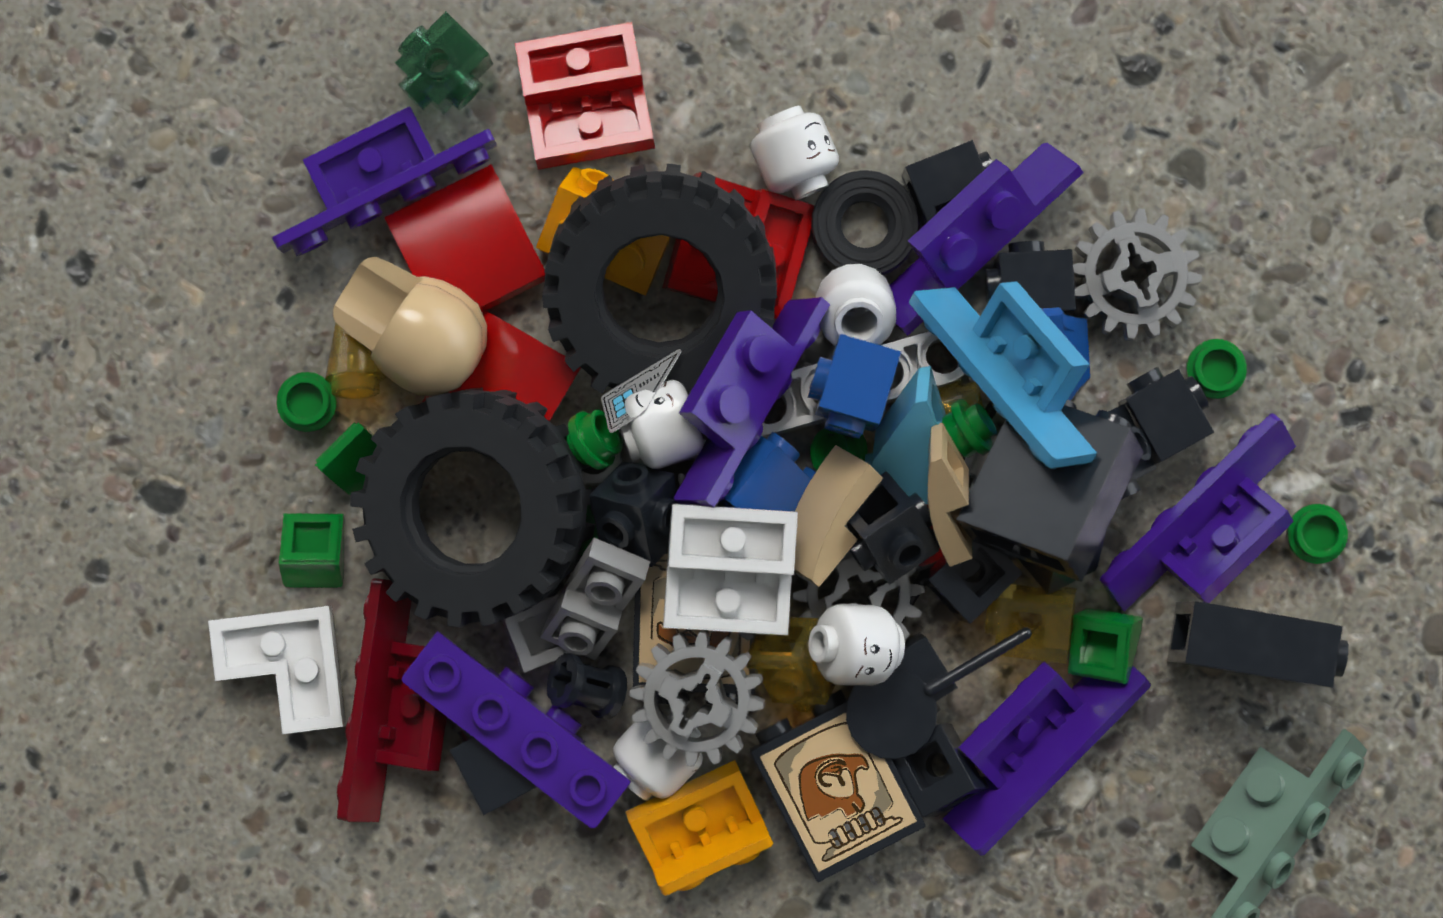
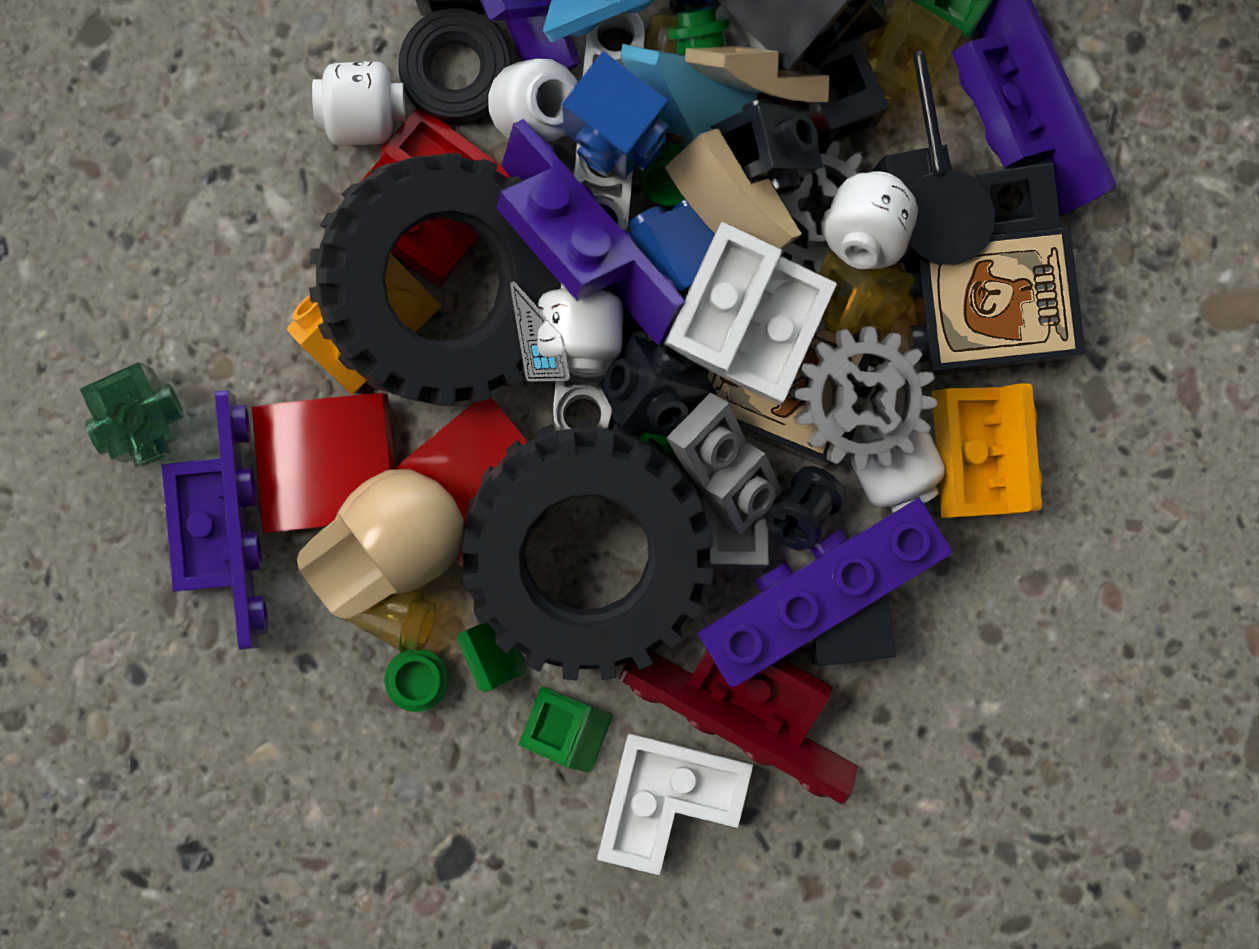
camera: 75 degrees left, 0 degrees up
slope [515,22,655,170] -> none
green plate [567,410,623,470] -> none

